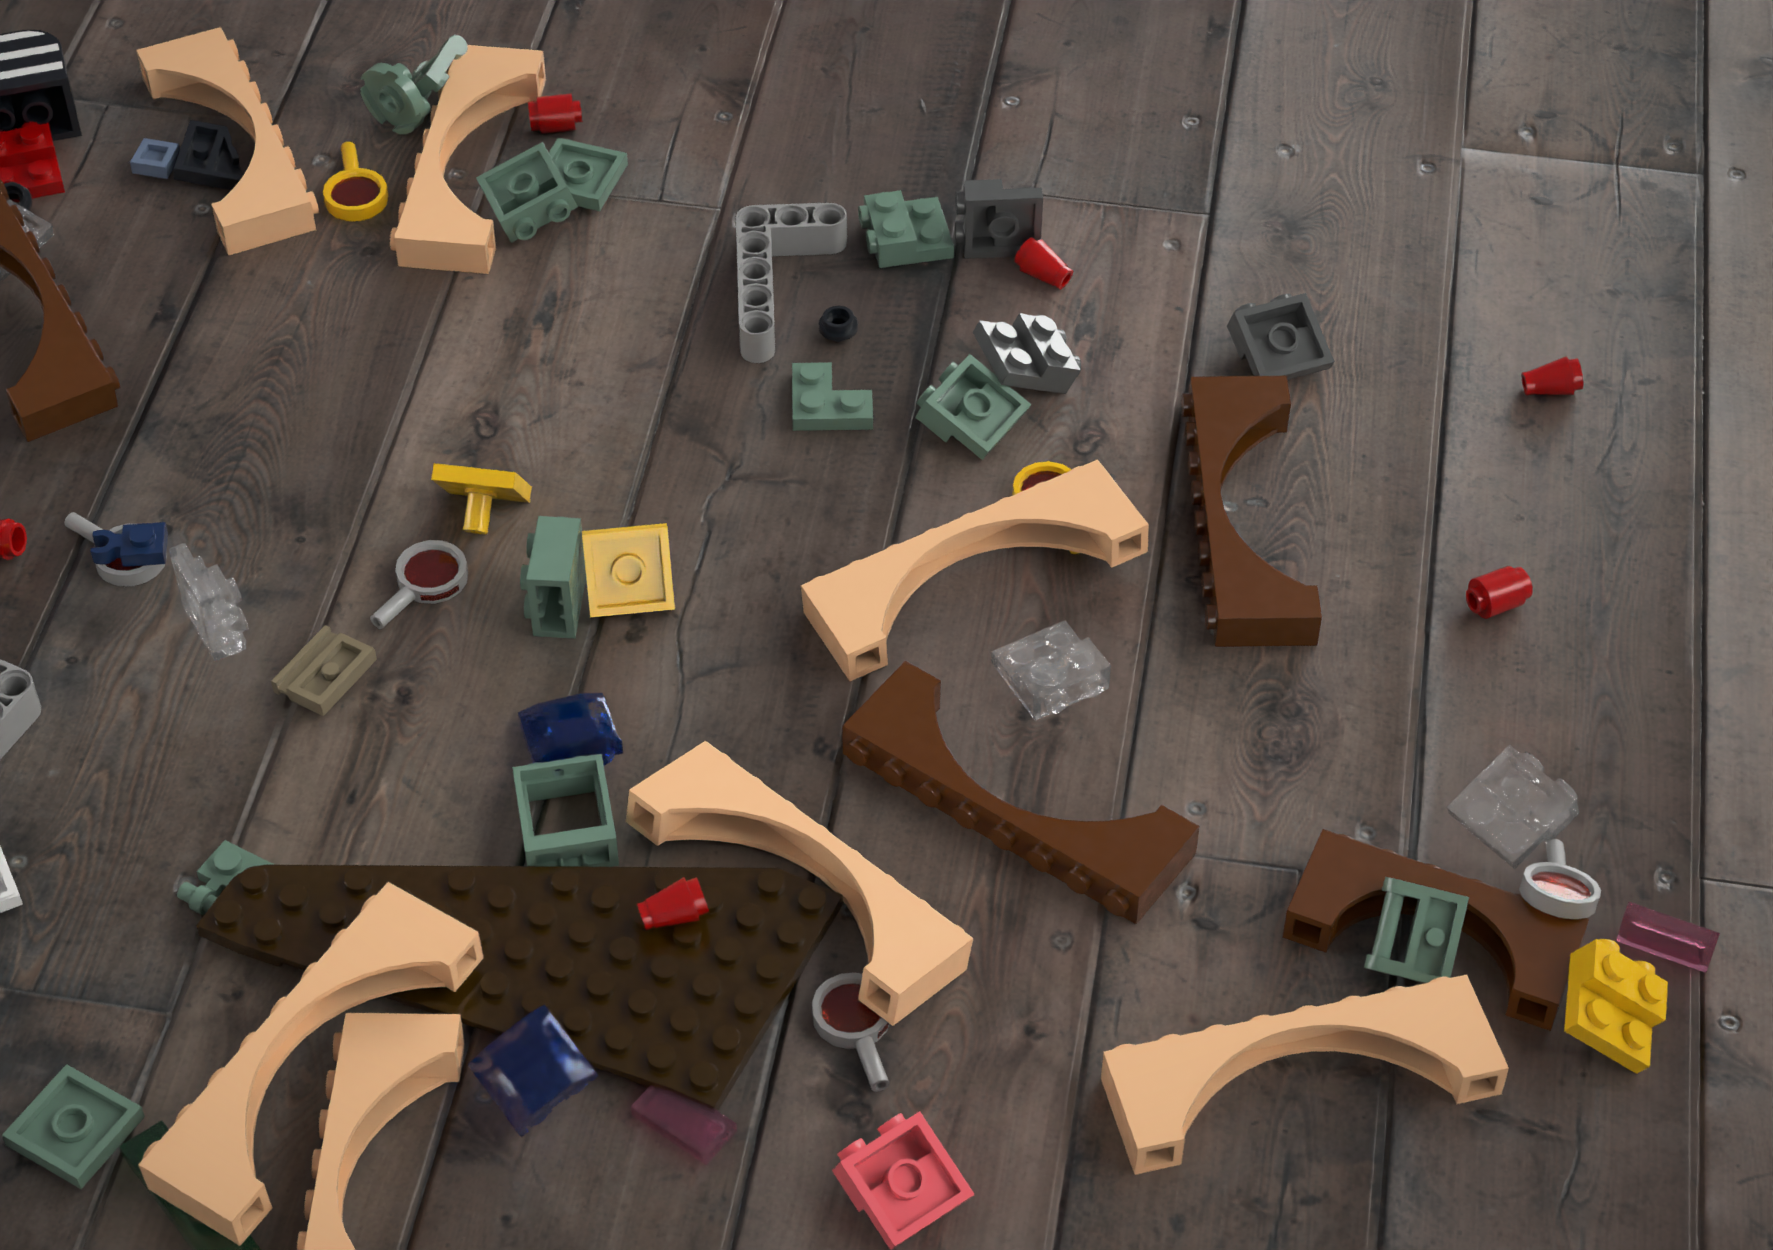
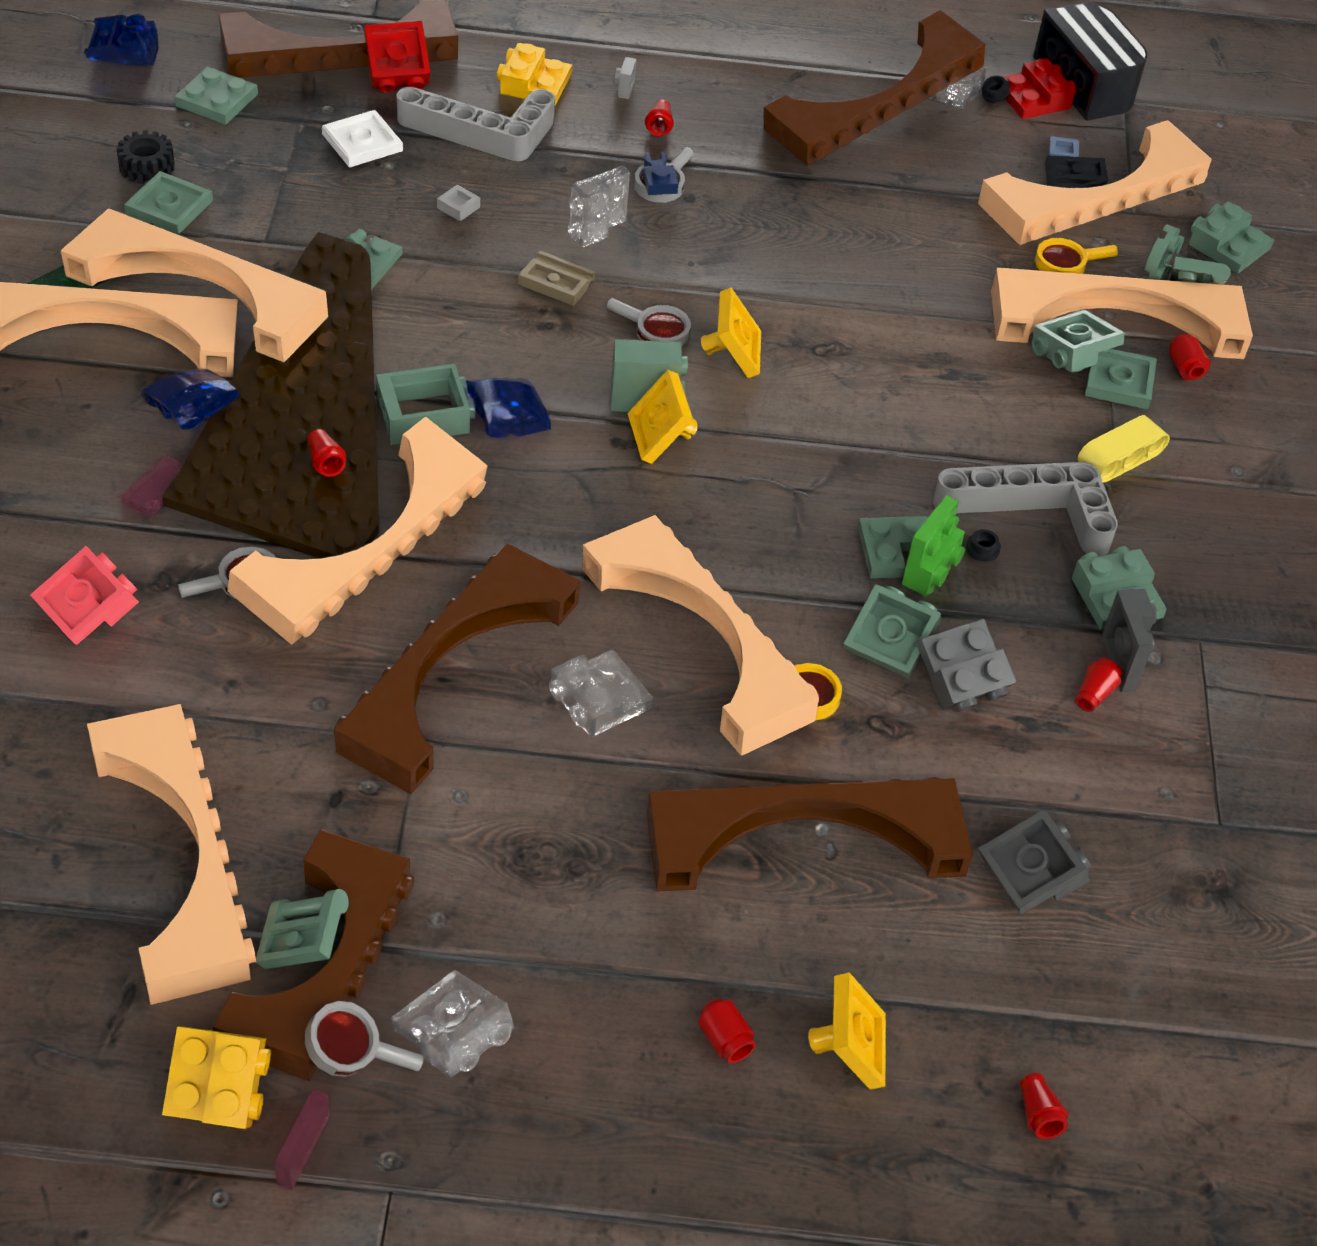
camera: 80 degrees right, 0 degrees up
none -> light grey plate [437,185,480,221]
none -> yellow tile [808,972,886,1090]
none -> bright green plate [902,495,965,597]
none -> light yellow beam [1077,415,1170,483]
none -> sand green plate [1189,201,1274,274]

